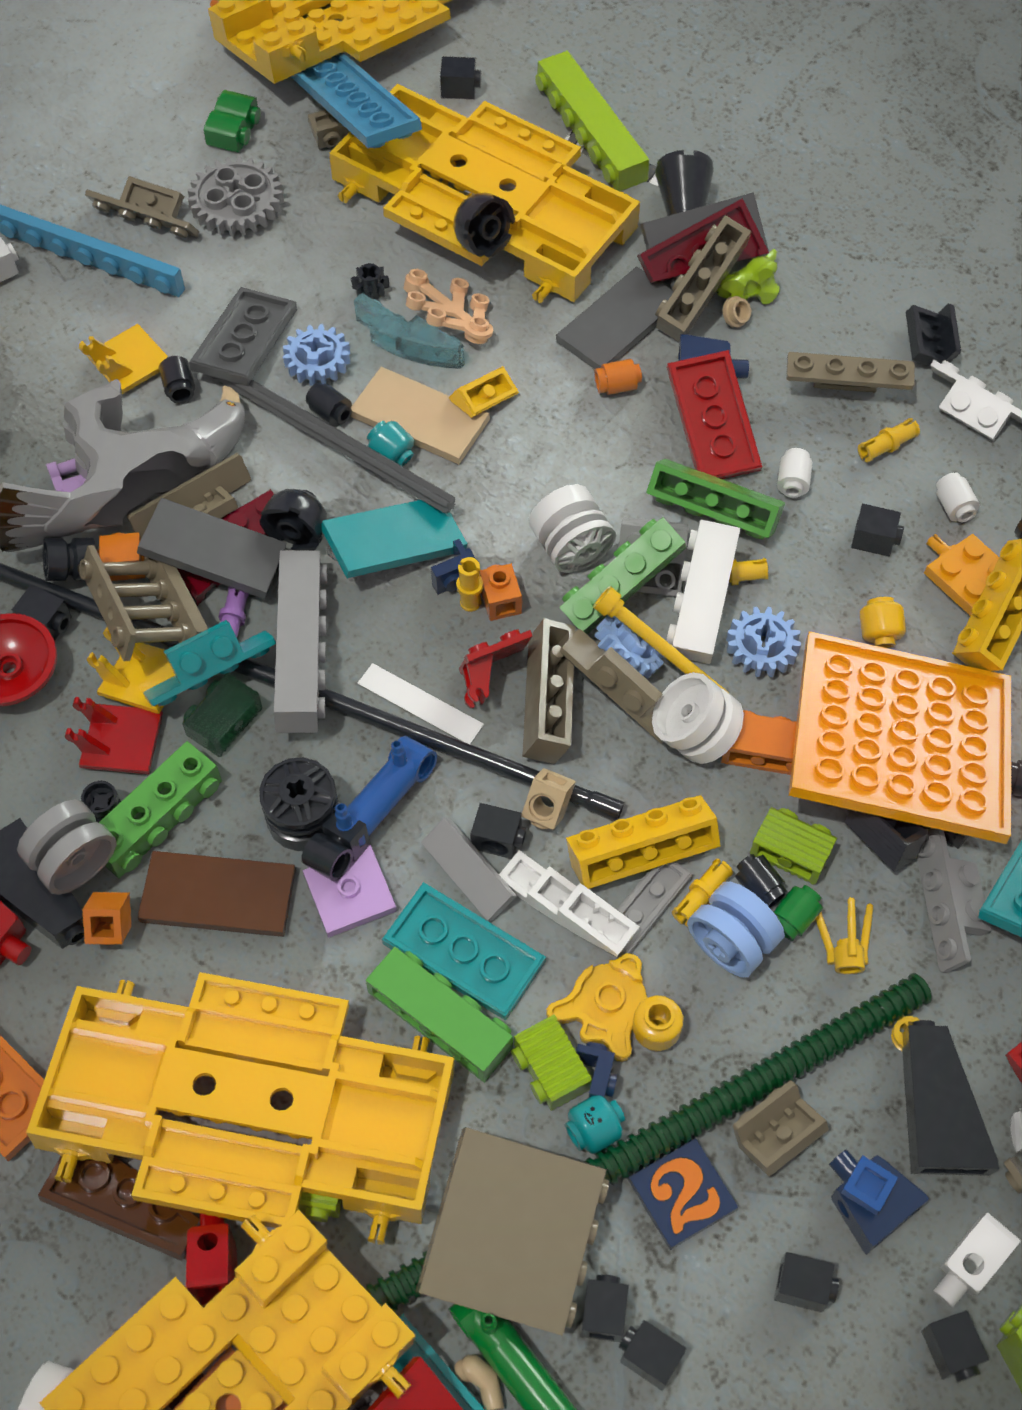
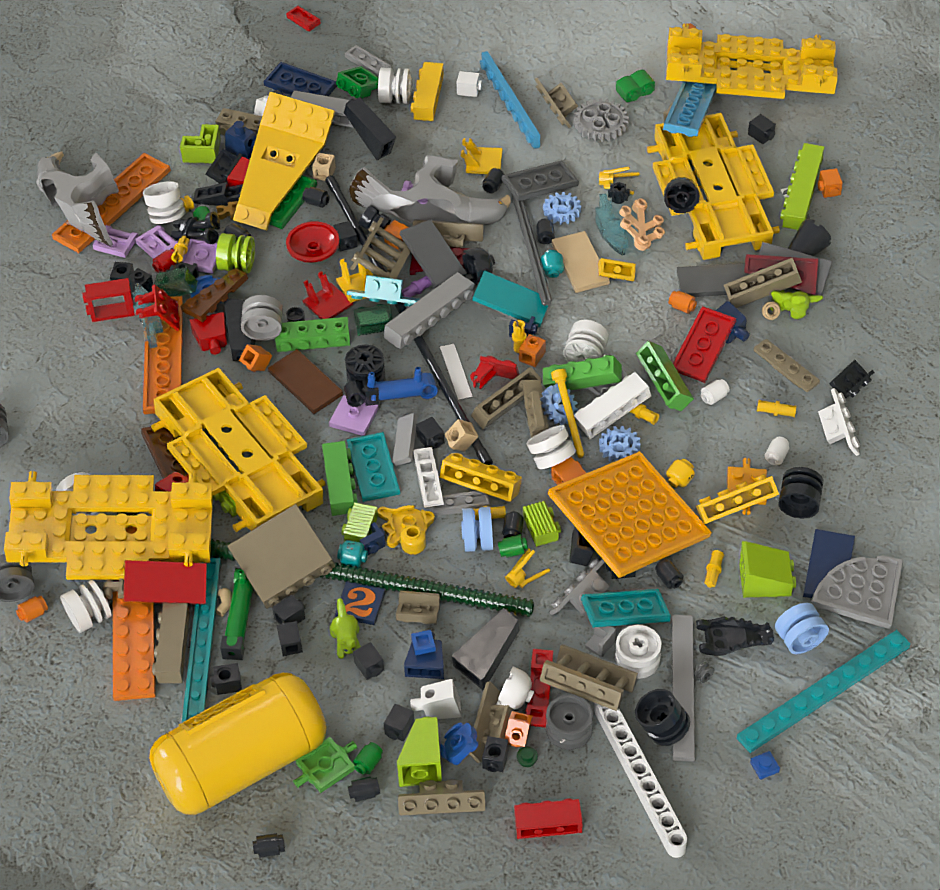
camera: 45 degrees right, 10 degrees down
black brick [851,503,904,557] -> none
none -> lime animal [330,598,361,659]
none -> yellow plant [599,167,640,195]
none -> orange brick [817,168,843,198]

